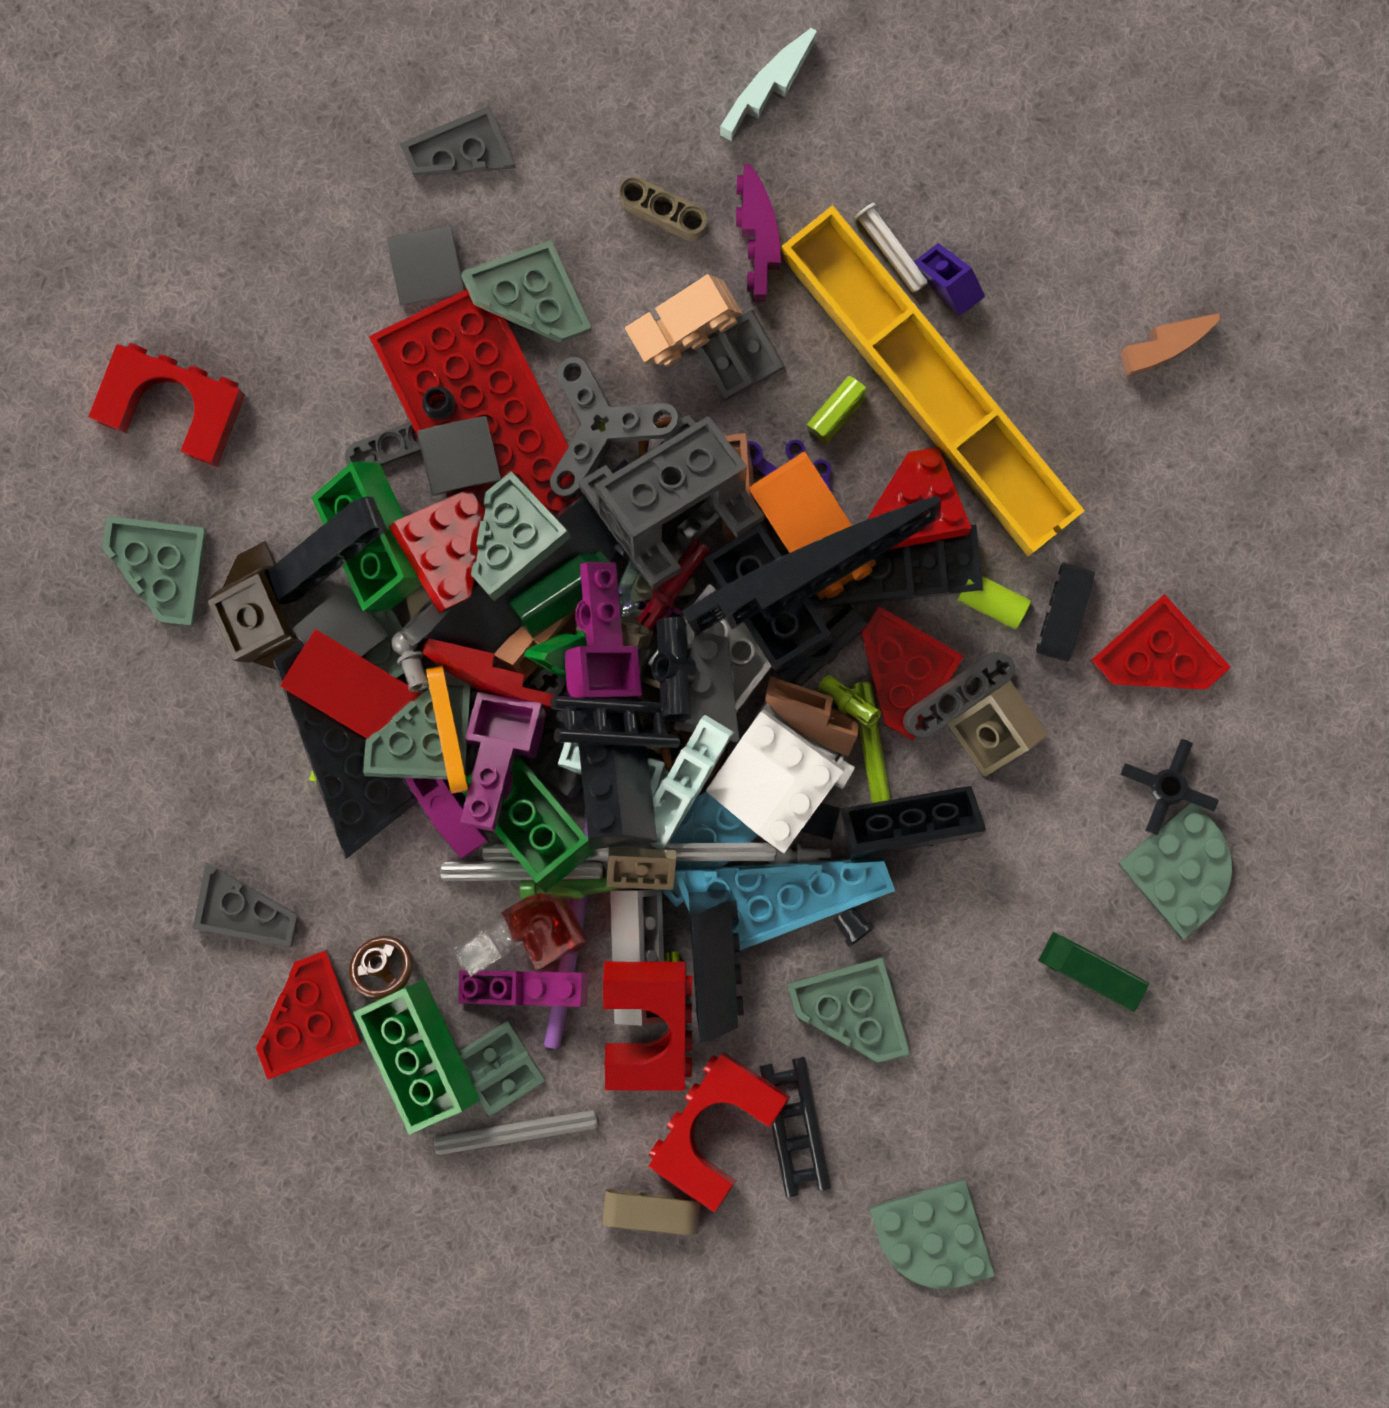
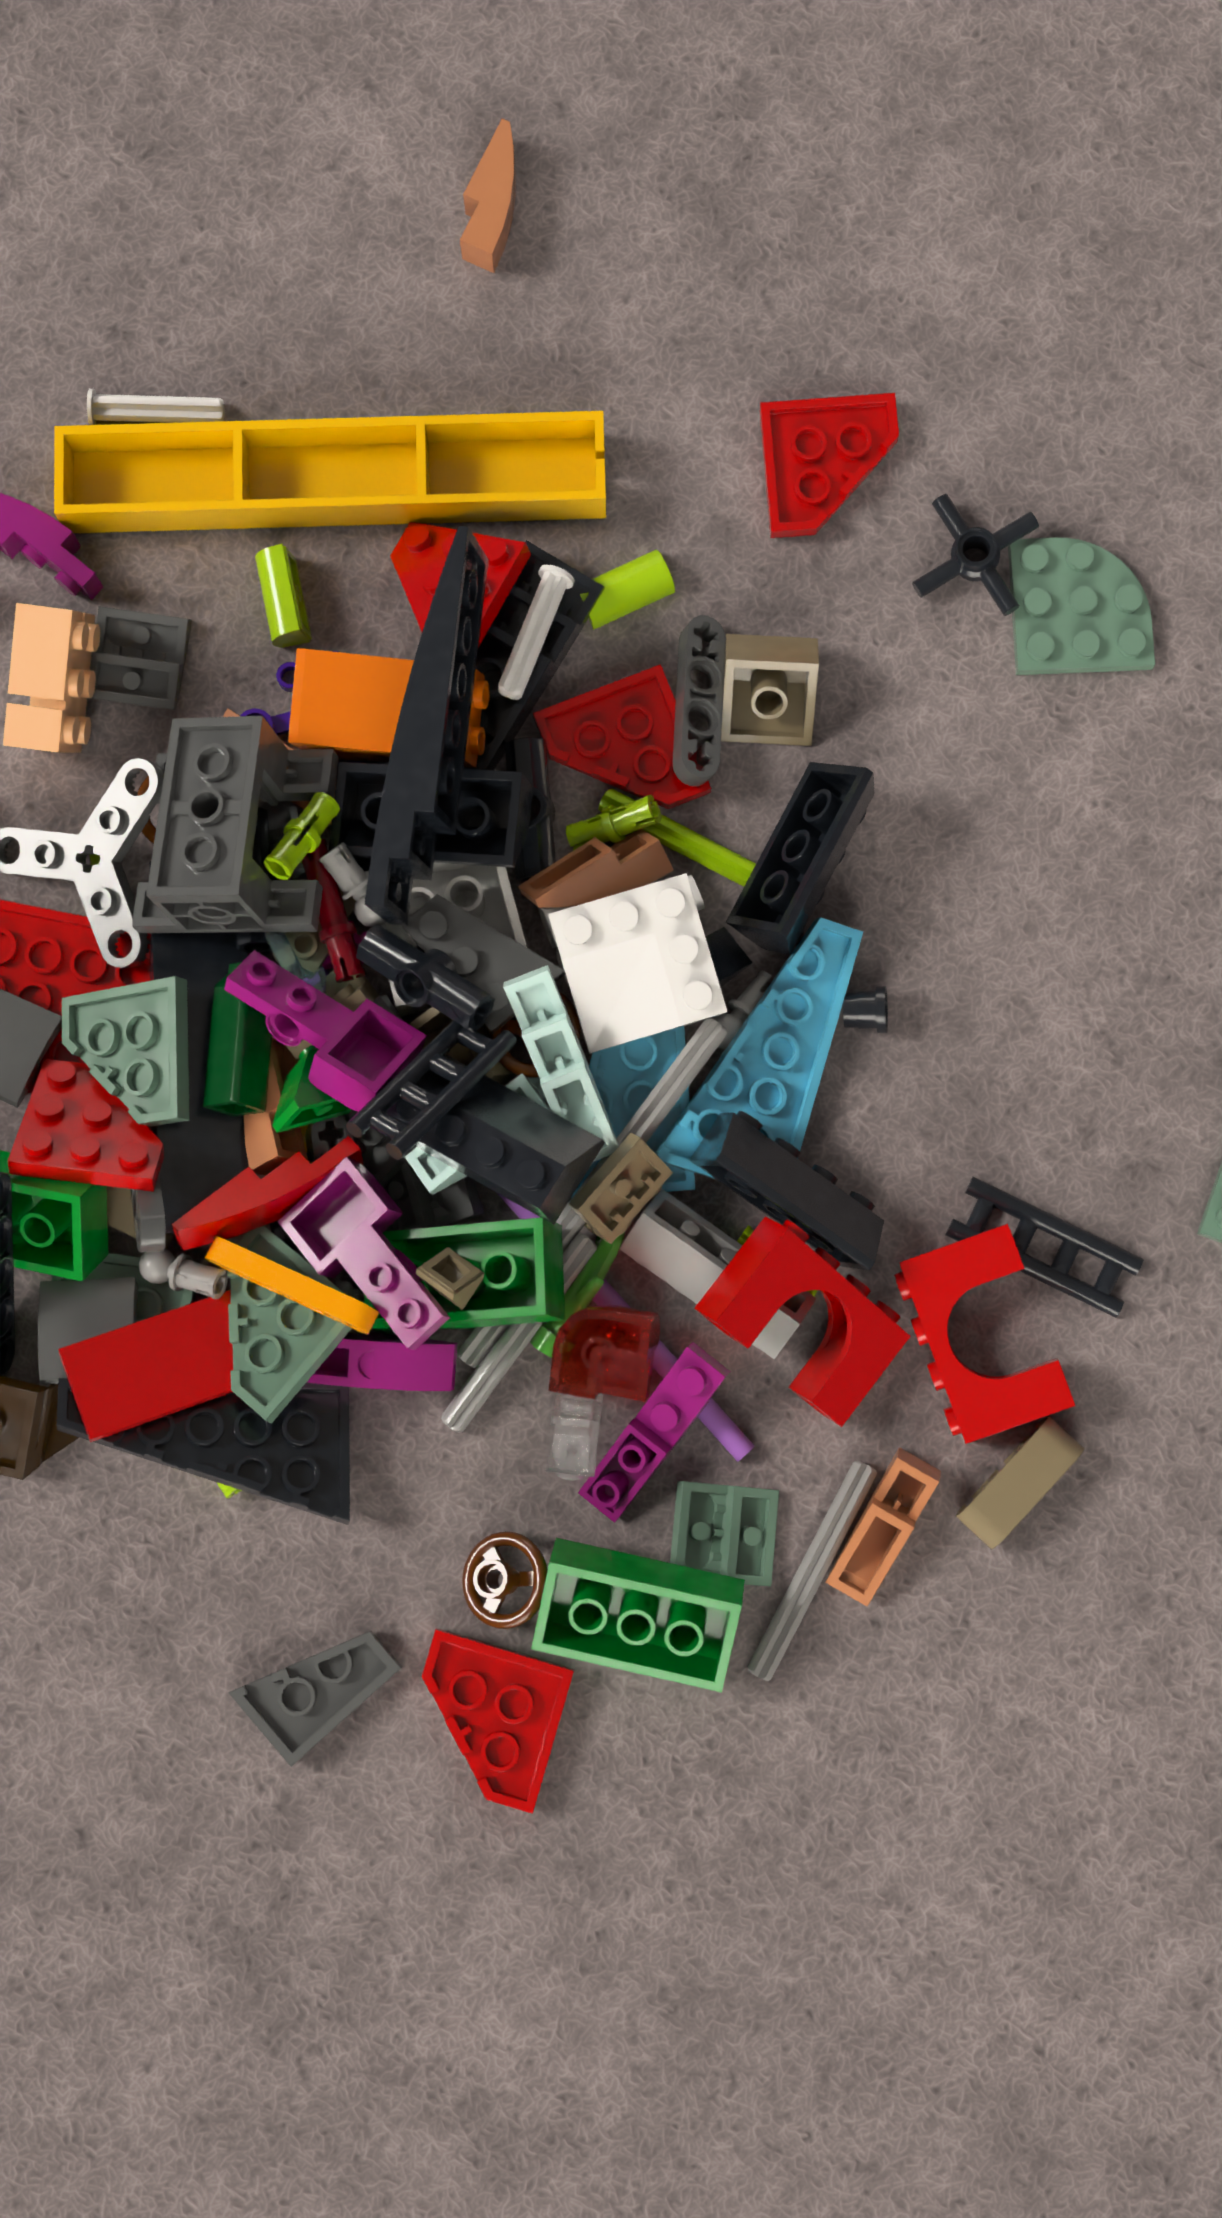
camera: 50 degrees left, 5 degrees down
sand green plate [787,957,910,1063] -> none
dark purple slope [914,243,985,316] -> none
black beam [1036,562,1095,662] -> none
dark green piece [1038,932,1150,1012] -> none
none -> lime pin [264,792,340,880]
none -> light grey pin [319,842,386,928]
none -> dark tan slope [416,1247,485,1310]
none -> white axle [498,565,575,700]
none -> nougat slope [825,1447,941,1606]

